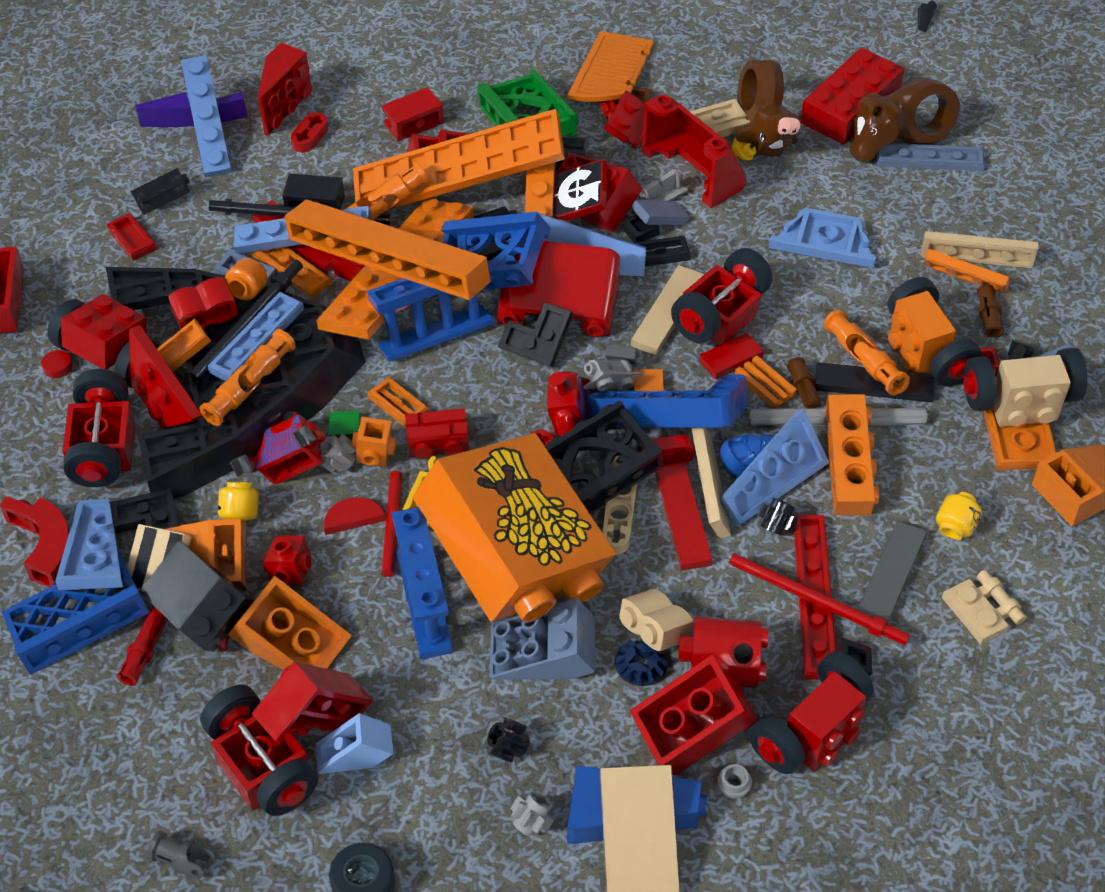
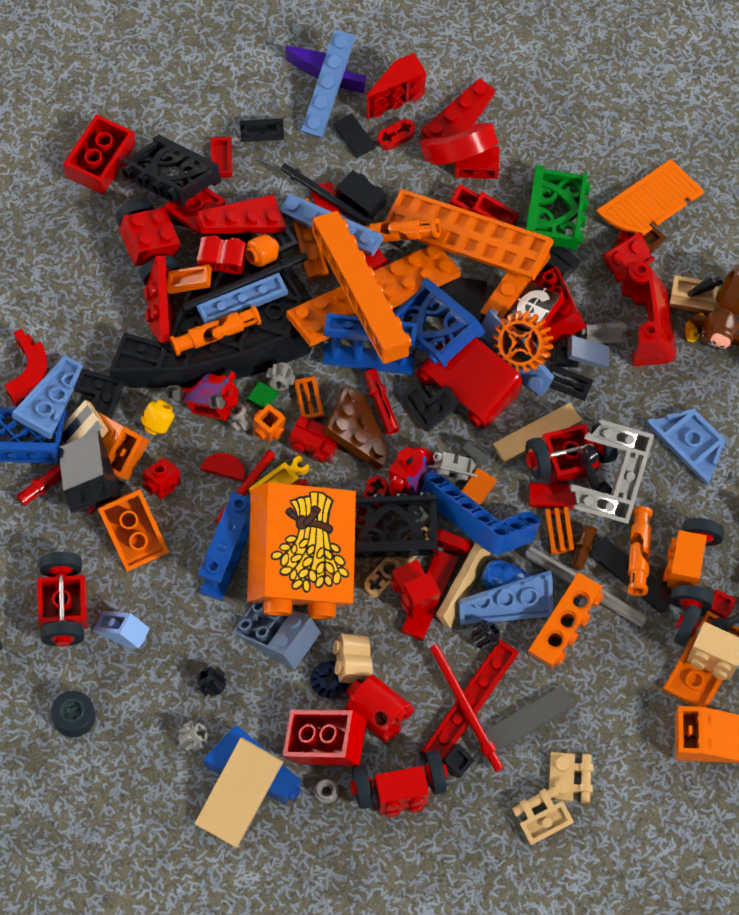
camera: 30 degrees right, 15 degrees up
red tile [41,350,73,378] -> none
brick [62,369,136,487] -> none
red wedge [251,661,373,741] -> none
yellow head [935,492,982,540] -> none
none -> black fence [120,134,221,207]
none -> red tile [163,183,226,234]
none -> red wing [196,194,286,234]
none -> light grey gear [266,362,295,391]
none -> reddish brown plate [323,384,389,470]
none -> black tile [334,113,375,158]
none -> red pin [363,369,400,435]
none -> red brick [390,559,441,619]
none -> red arch [419,123,498,165]
none -> red wing [421,78,496,138]
none -> orange gear [492,311,553,373]
none -> tan plate [512,786,574,845]
none -> light grey wedge [570,419,654,524]
none -> black bar [579,445,612,494]
none -> black bar [688,277,723,298]

